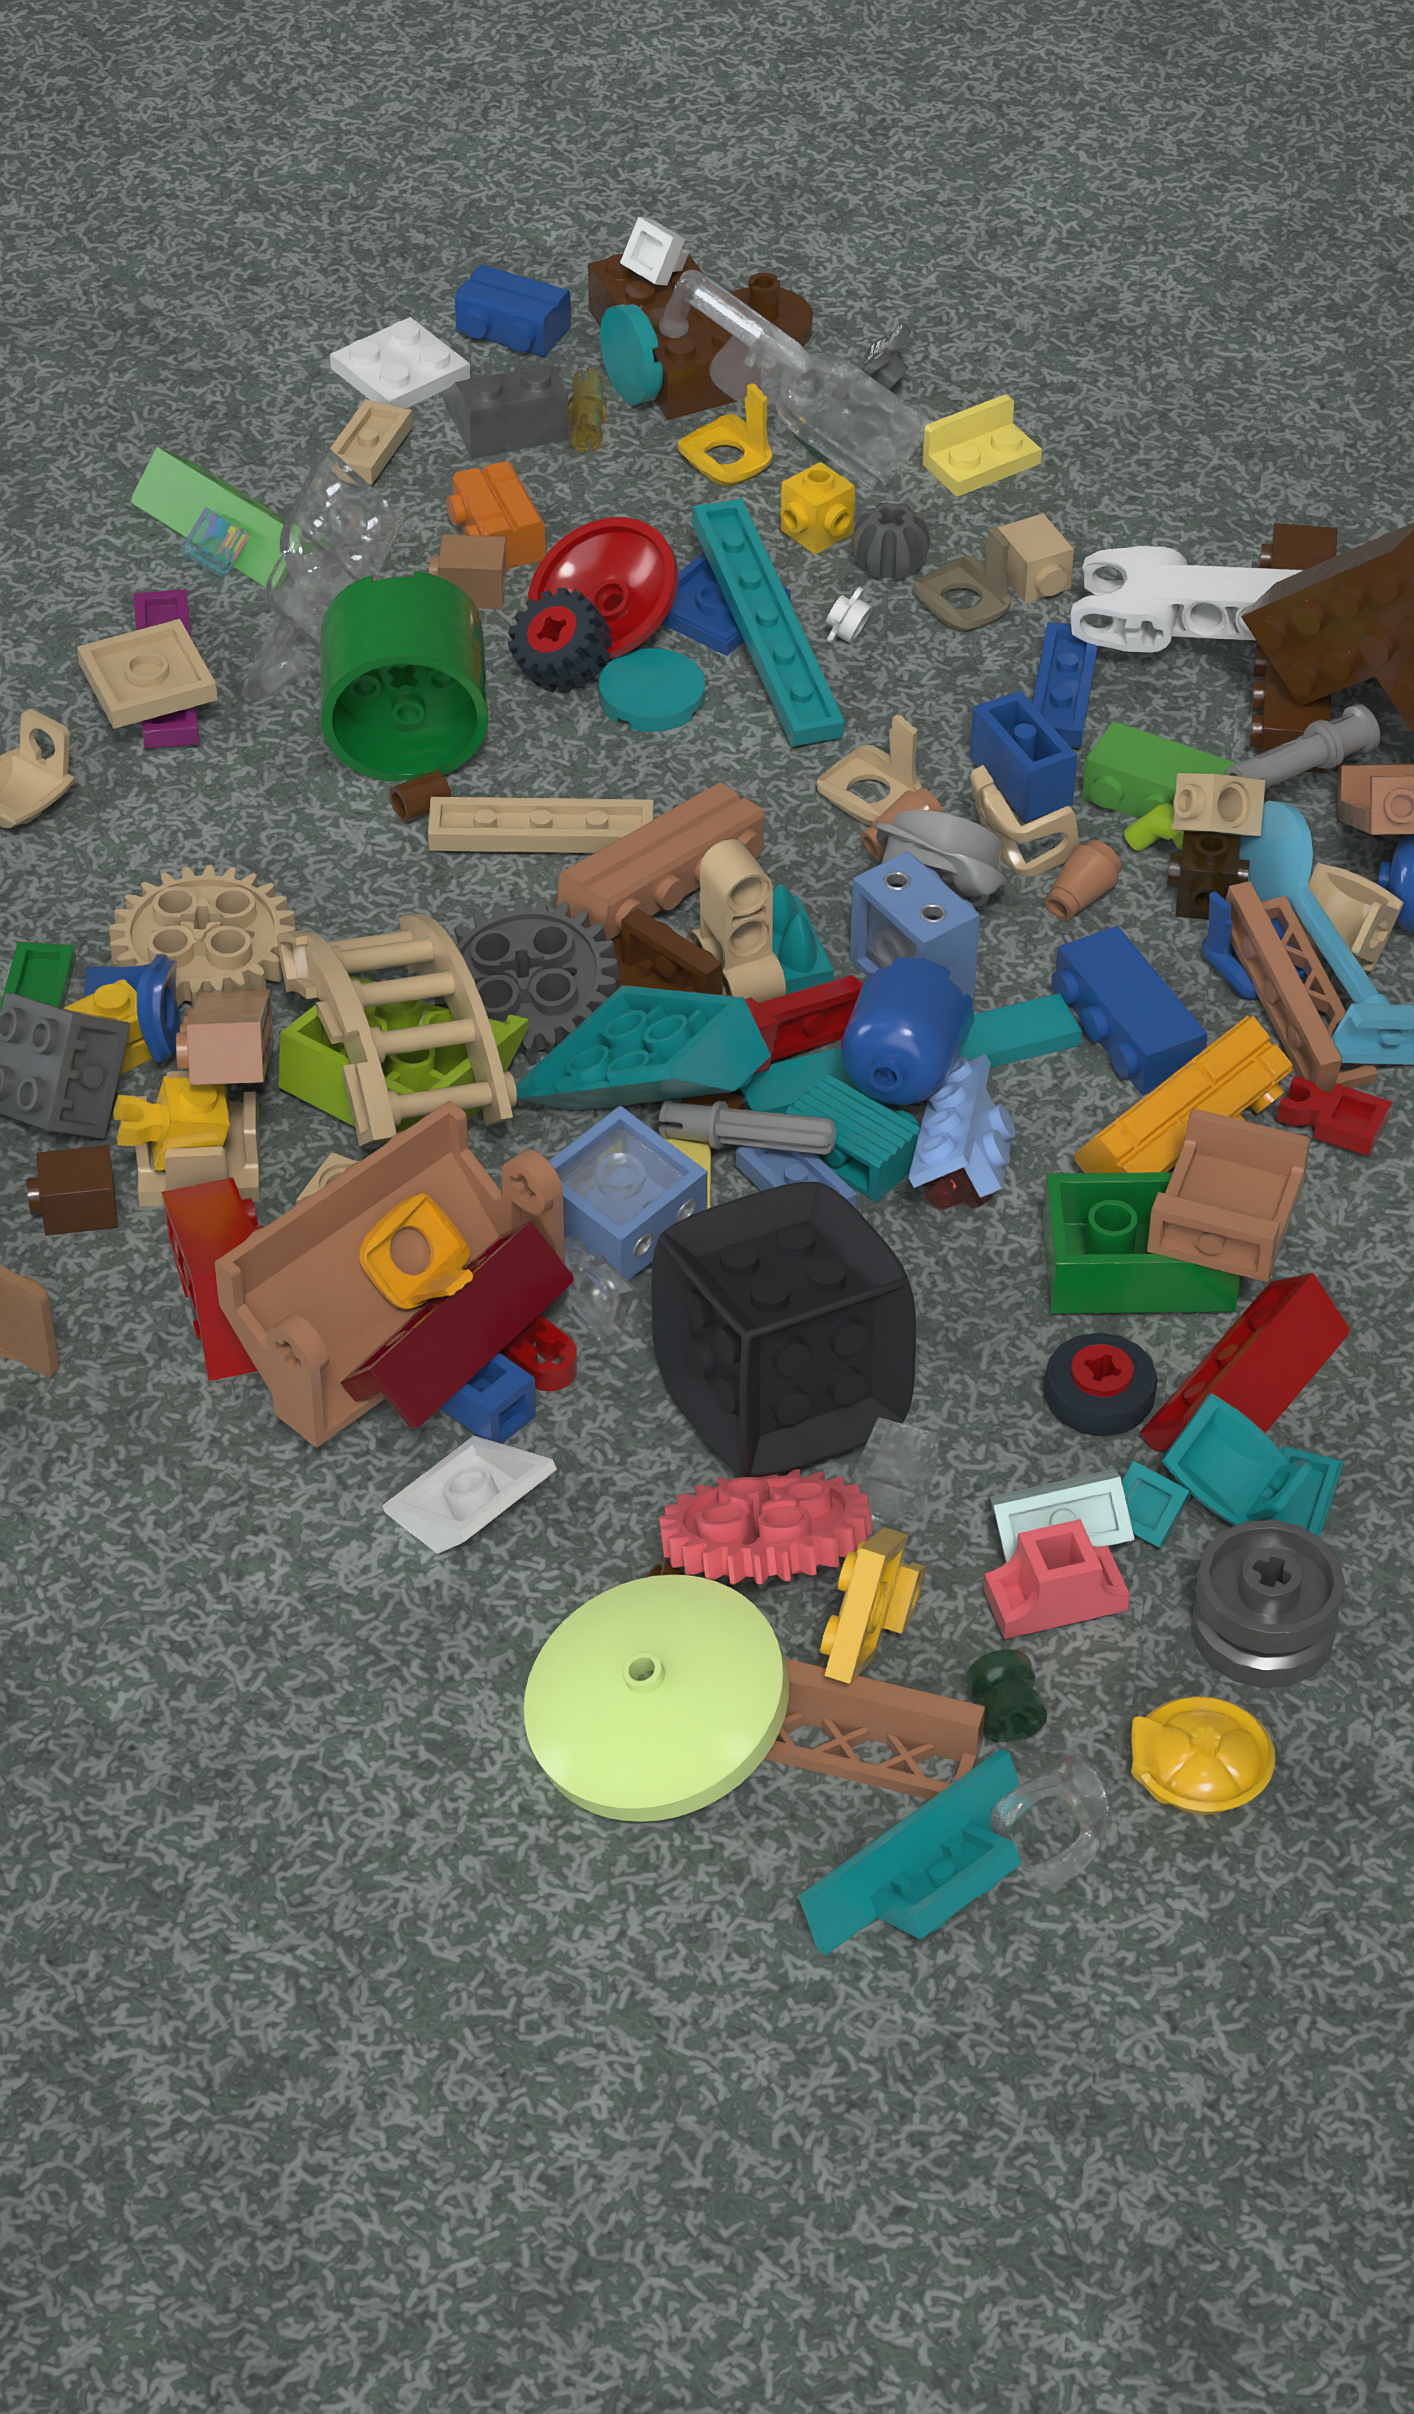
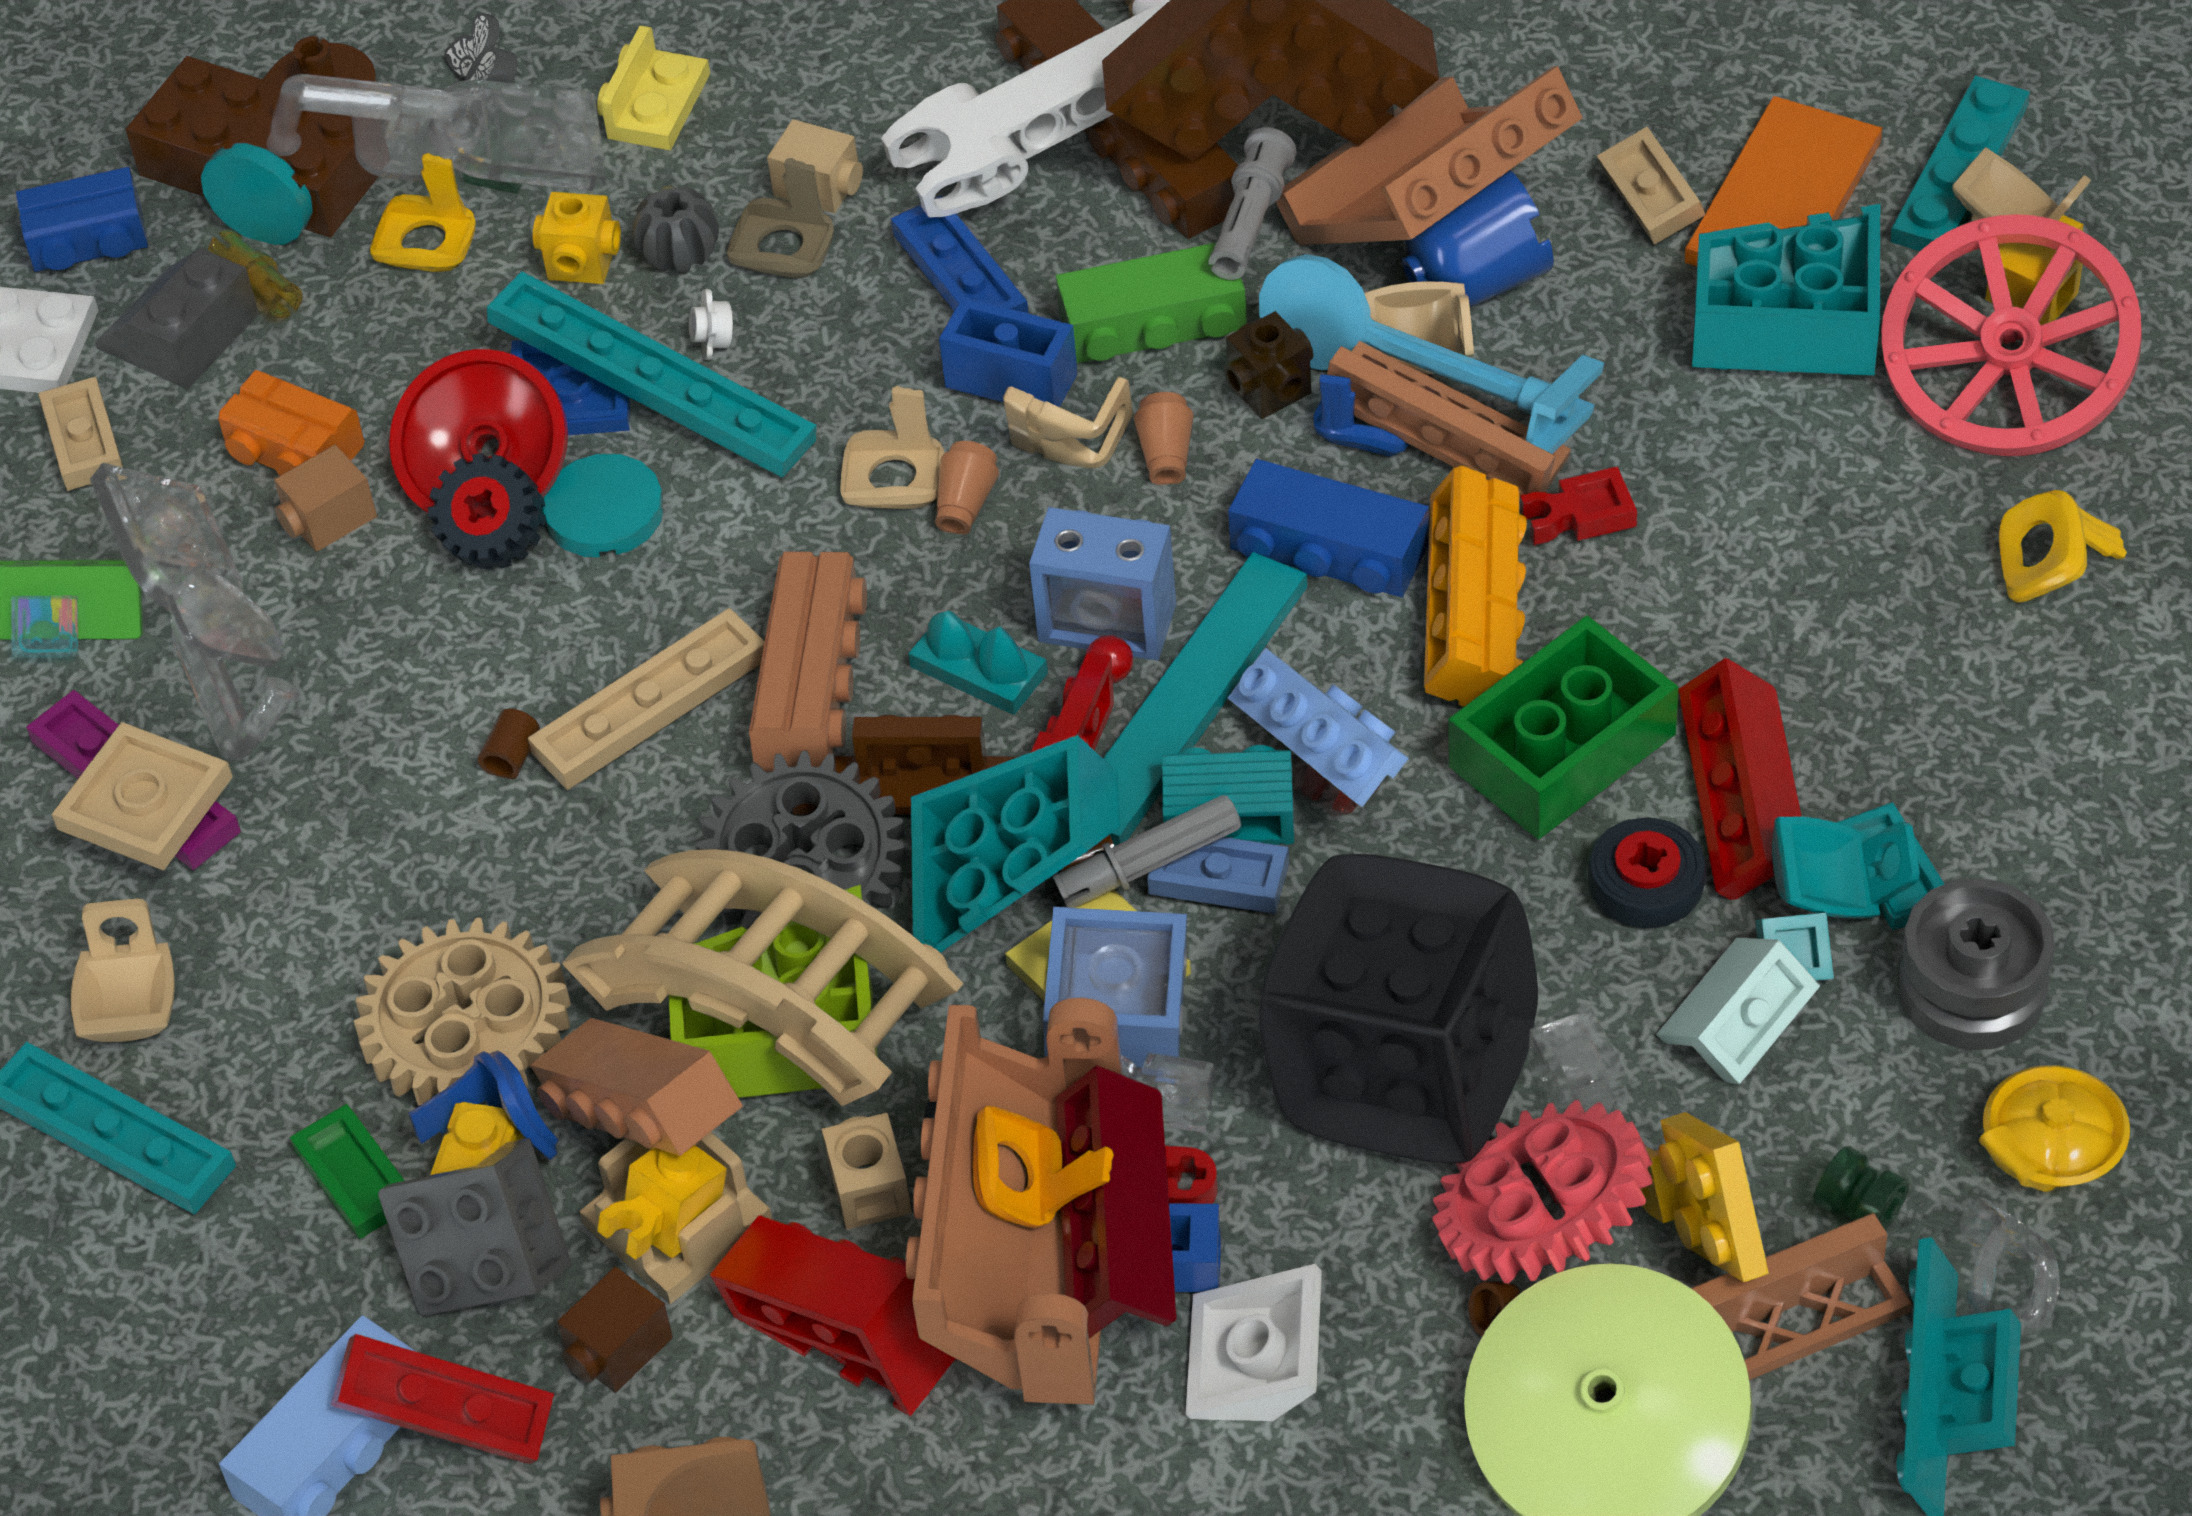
camera: 35 degrees left, 5 degrees up
green brick [320,571,488,781] -> none
white tile [620,217,689,285] -> none
tan piece [687,839,786,1003] -> none
blue cylinder [841,957,974,1105] -> none
light grey piece [875,810,1007,907] -> none
coral brick [983,1519,1130,1639] -> none
lime arm [1124,803,1184,852] -> none
nougat panel [1147,1109,1310,1282] -> none
tan brick [1172,773,1266,837] -> none

